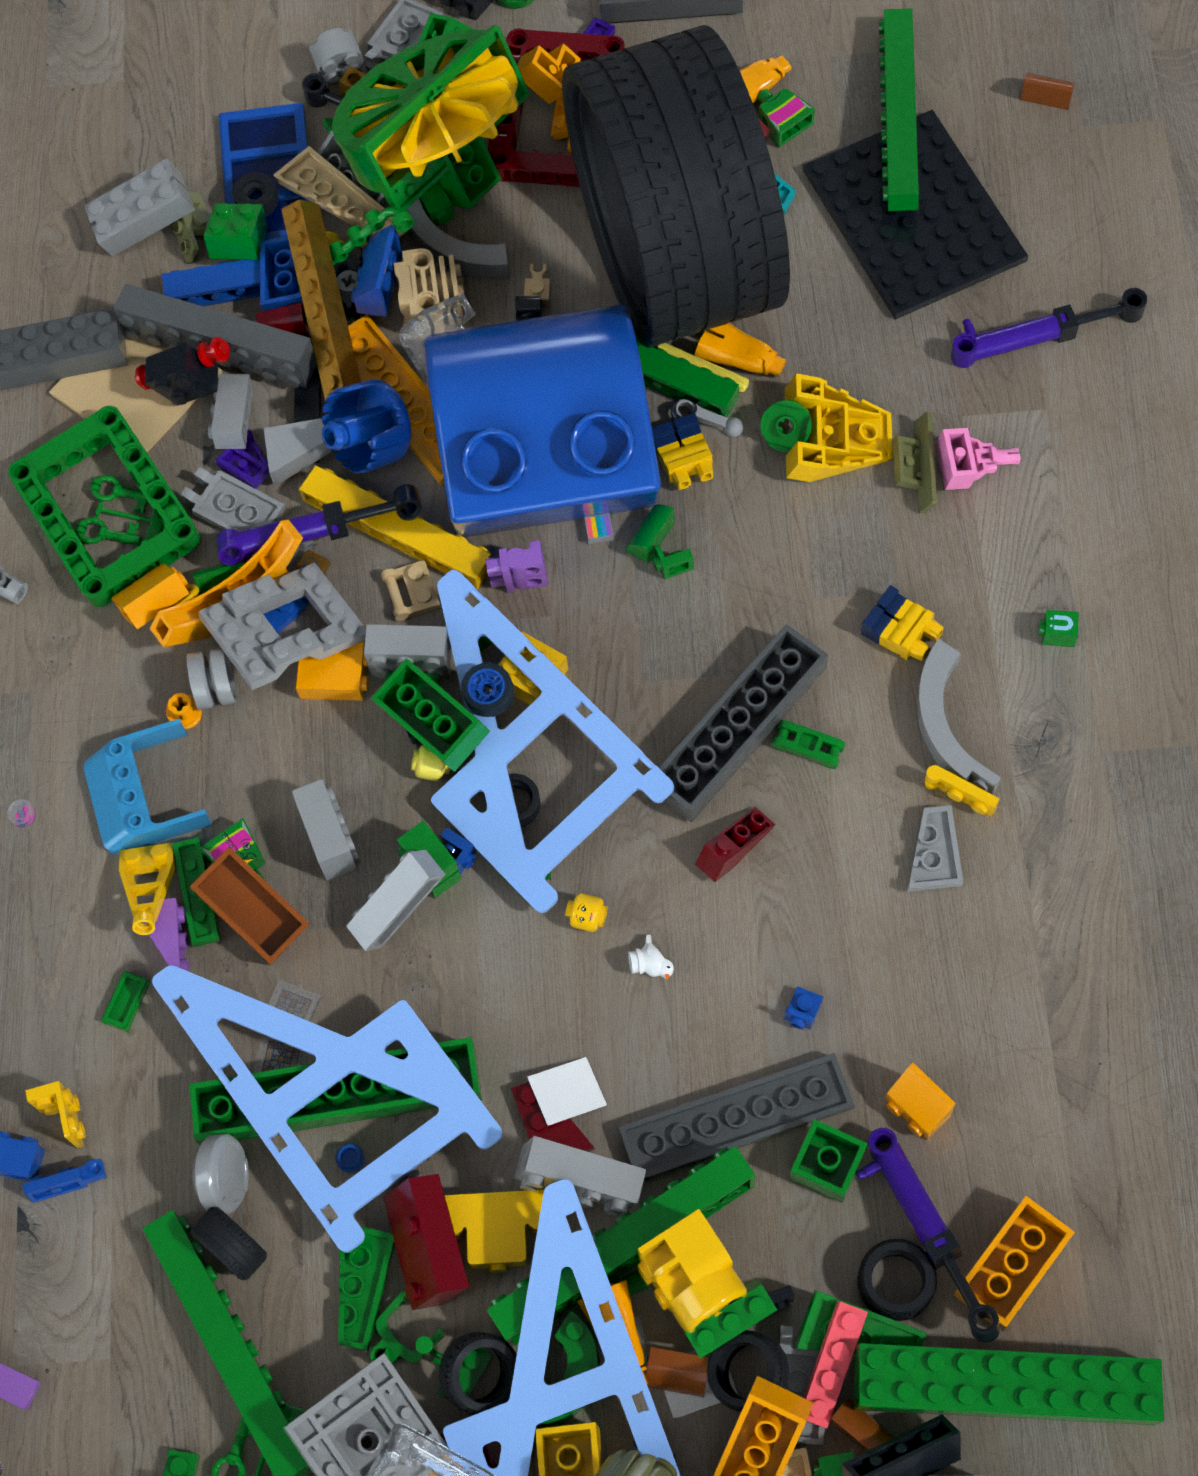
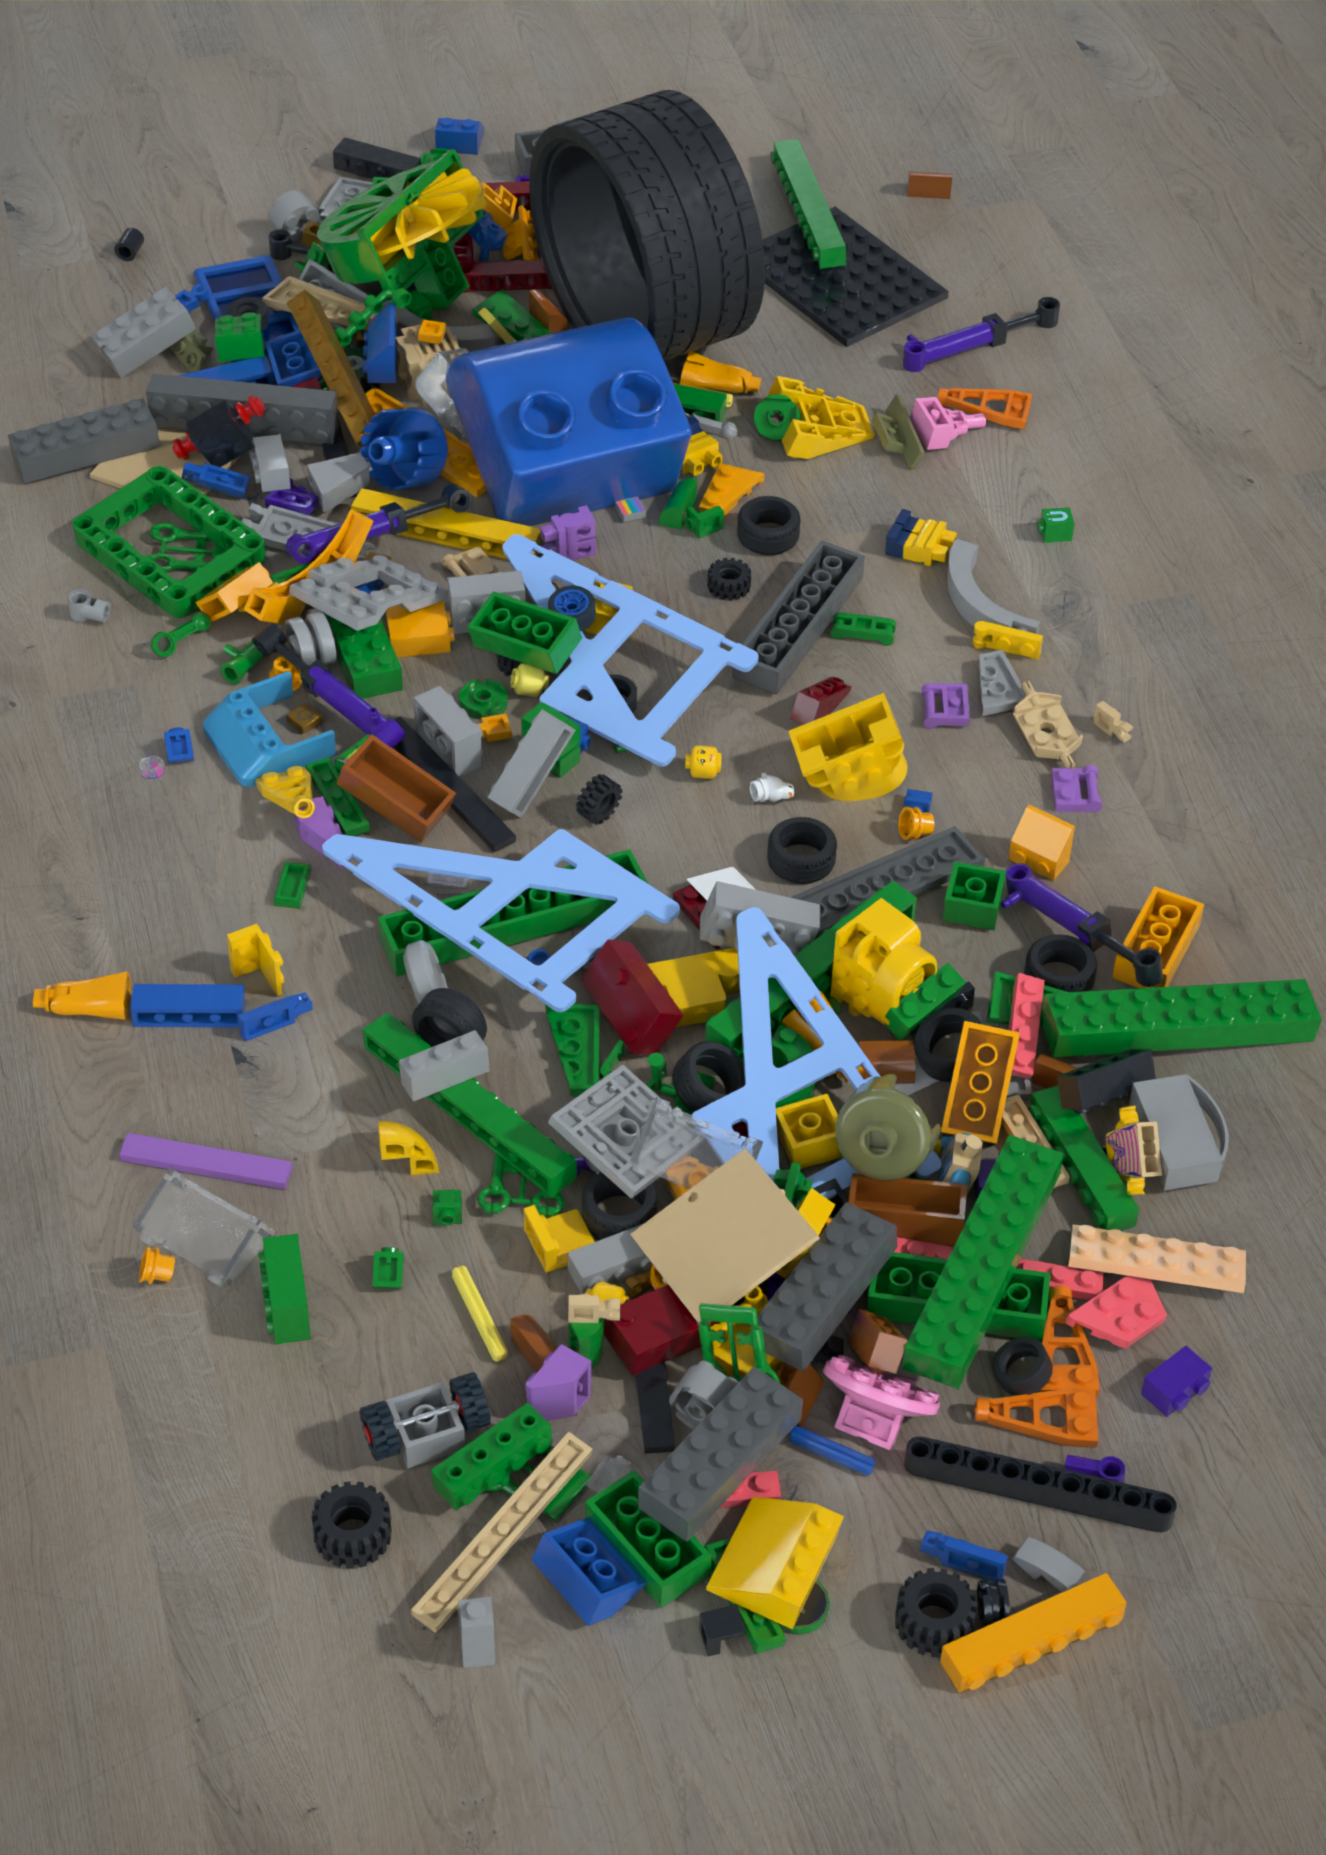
camera: 20 degrees left, 20 degrees down
none -> black brick [114,228,144,261]
none -> green piece [151,612,211,657]
none -> blue bracket [164,727,194,764]
none -> blue plate [175,284,210,313]
none -> blue hinge [182,462,250,499]
none -> green piece [220,641,264,685]
none -> dark purple piece [252,622,405,748]
none -> pearl gold tile [287,703,323,734]
none -> green brick [326,614,403,699]
none -> yellow brick [378,1121,439,1175]
none -> black tile [393,716,516,853]
none -> light grey brick [399,1030,490,1102]
none -> light orange plate [418,320,446,344]
none -> green tile [458,679,509,719]
none -> blue brick [467,209,507,261]
none -> green wing [473,289,552,341]
none -> light orange plate [474,713,512,742]
none -> light yellow tile [478,308,515,344]
none -> dark orange brick [529,290,569,333]
none -> black tyre [576,774,623,825]
none -> light orange wing [699,463,765,516]
none -> black tyre [708,558,751,601]
none -> black tyre [737,496,801,555]
none -> black tyre [767,817,837,884]
none -> yellow brick [788,693,908,801]
none -> light orange piece [898,807,934,840]
none -> medium lavender plate [921,683,969,729]
none -> orange plate [937,388,1033,429]
none -> tan plate [1013,681,1083,768]
none -> medium lavender plate [1051,765,1102,812]
none -> tan plate [1093,701,1133,743]

